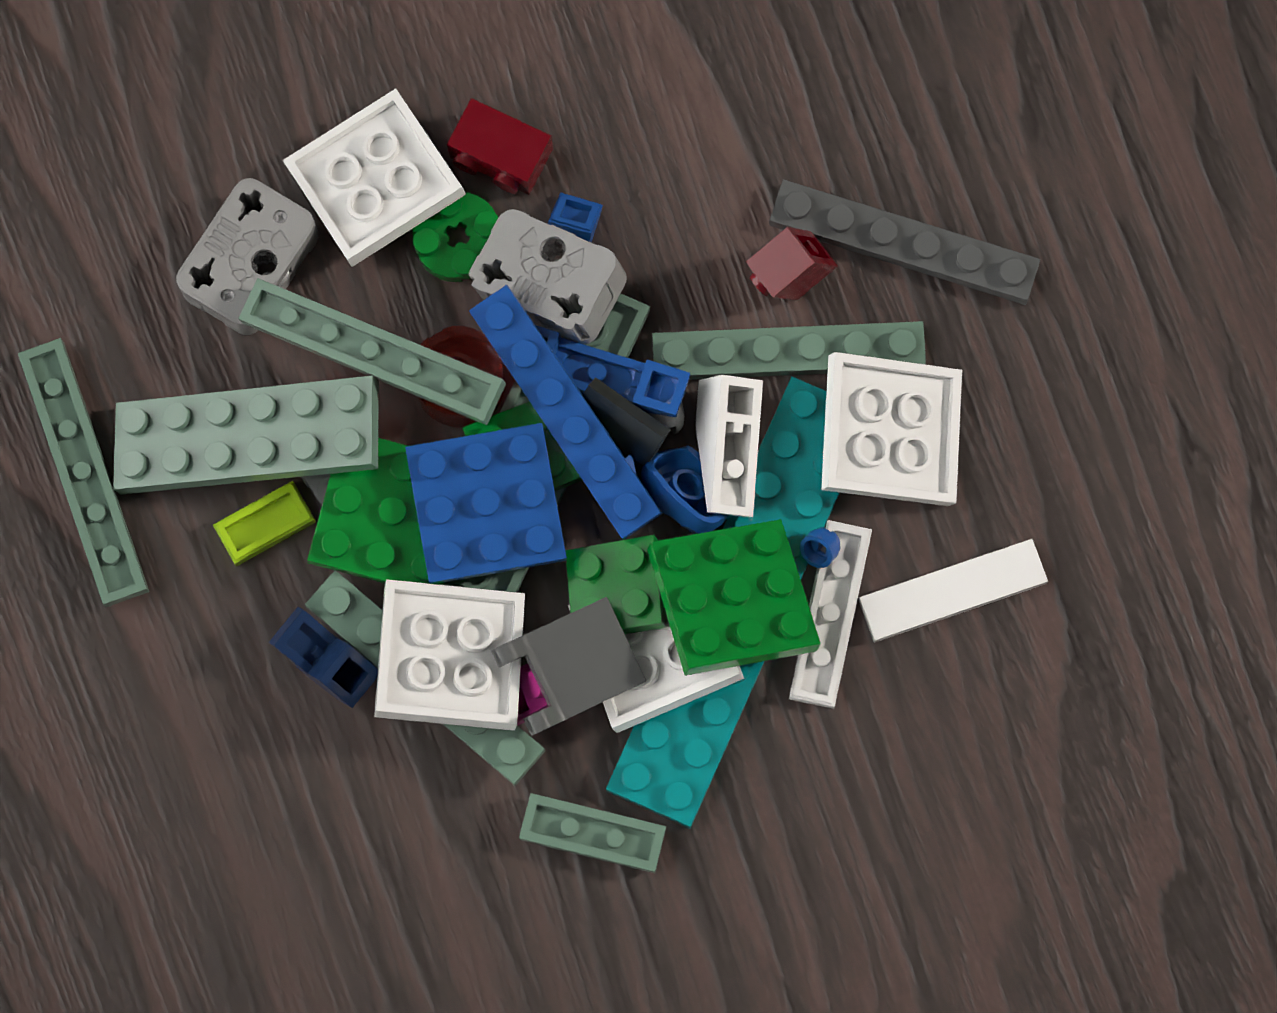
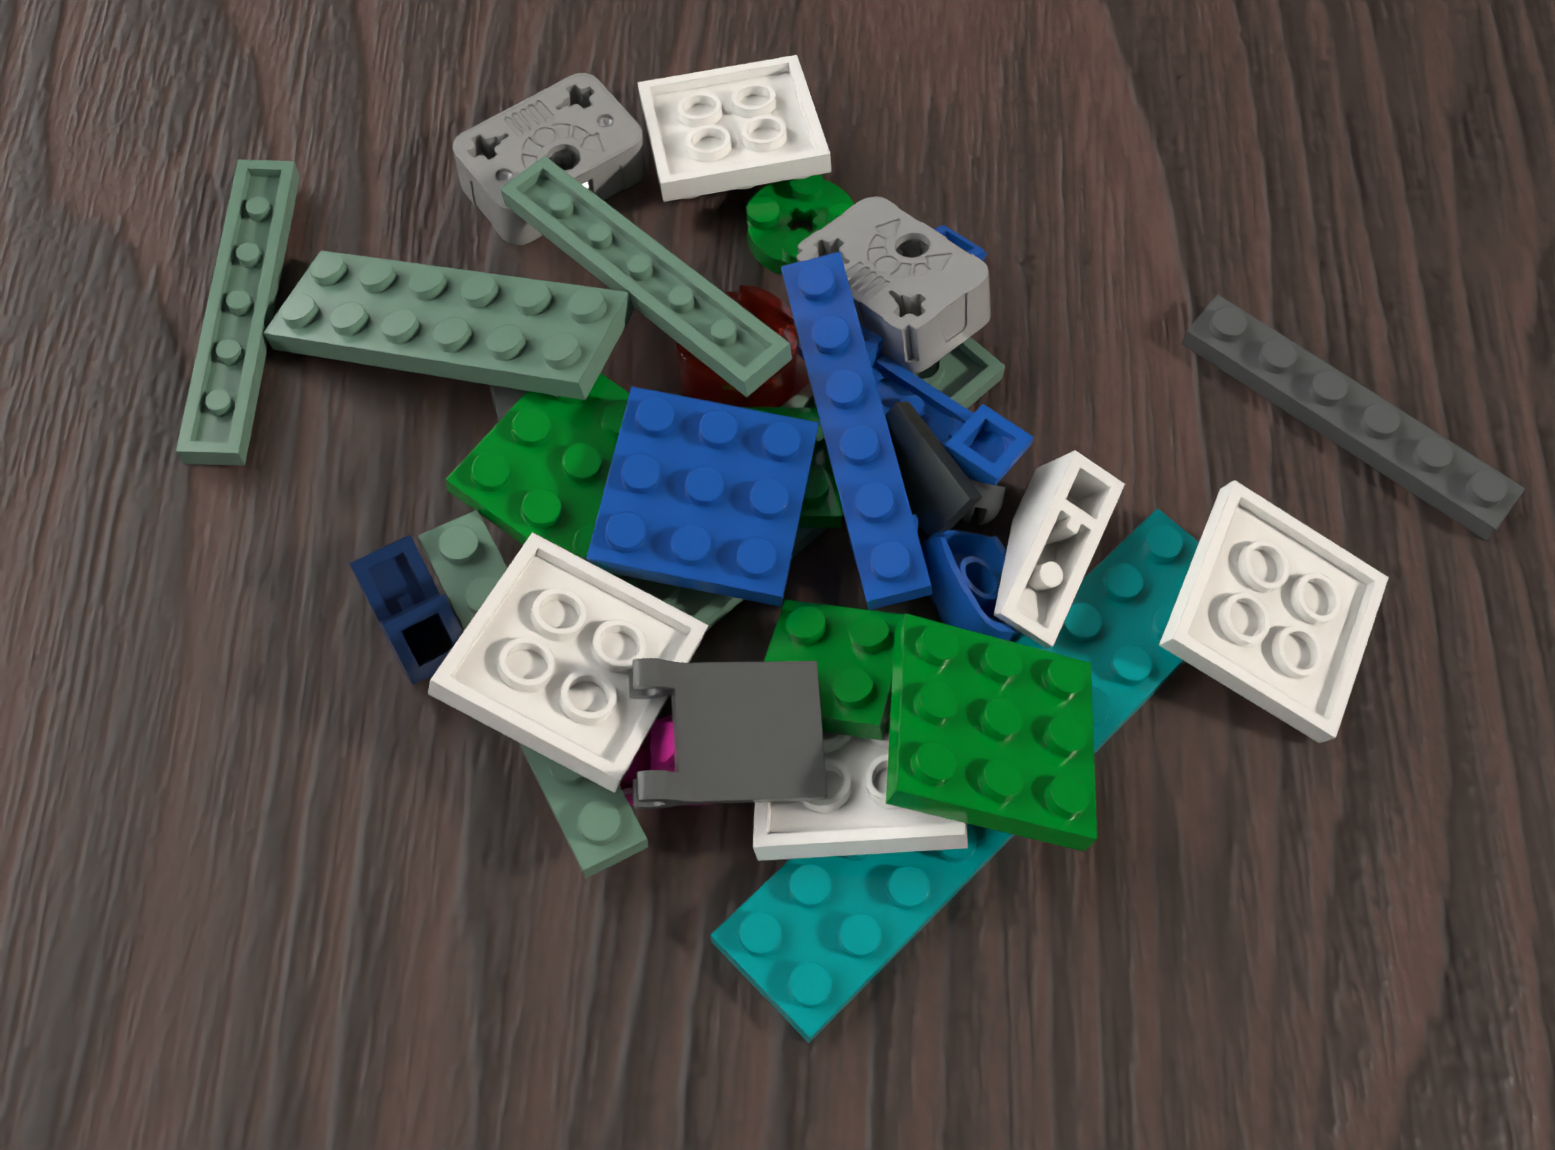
camera: 15 degrees right, 15 degrees down
lime tile [213,481,316,567] -> none
dark red brick [447,98,553,195] -> none
sand green plate [519,793,666,873] -> none
sand green plate [652,321,926,380] -> none
brick [746,227,838,300] -> none
white tile [789,520,872,709] -> none
blue hinge [800,527,841,568] -> none
white tile [859,539,1048,643] -> none

